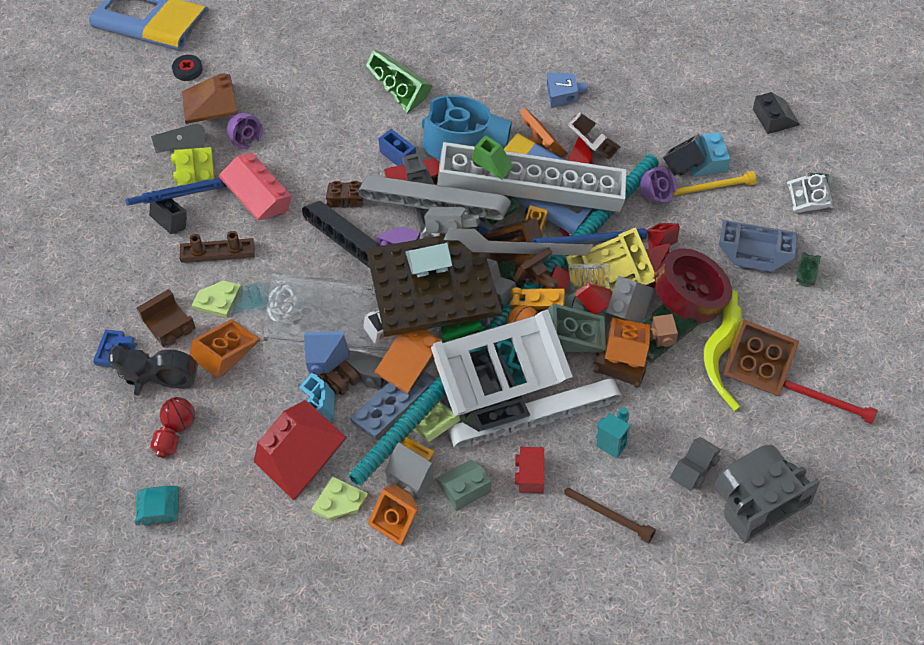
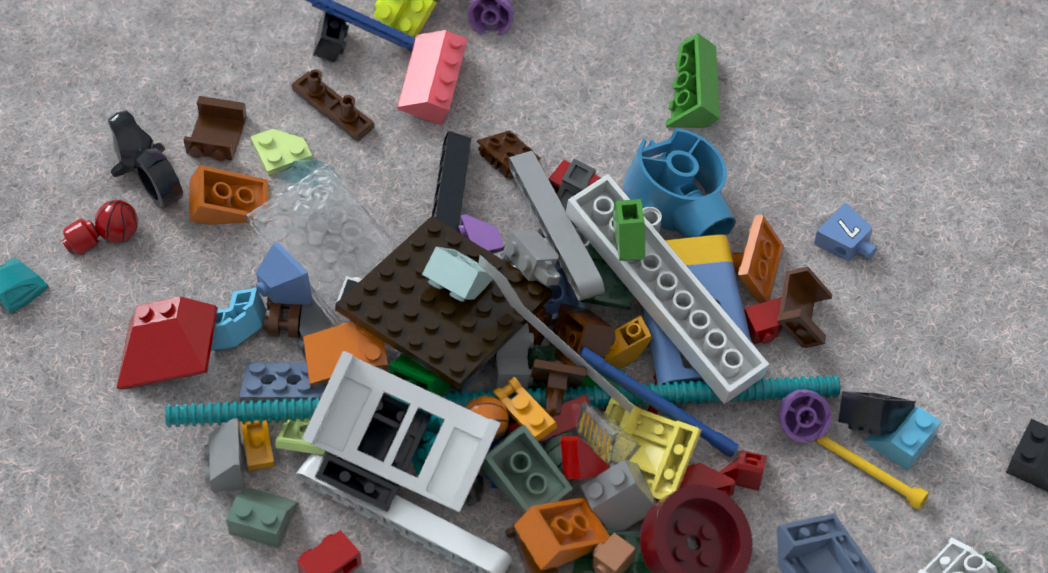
camera: 45 degrees right, 0 degrees up
blue plate [93,329,137,367] -> none
yellowish green plate [311,476,368,521] -> none
orange slope [368,484,418,546] -> none
blue brick [378,129,416,166] -> none

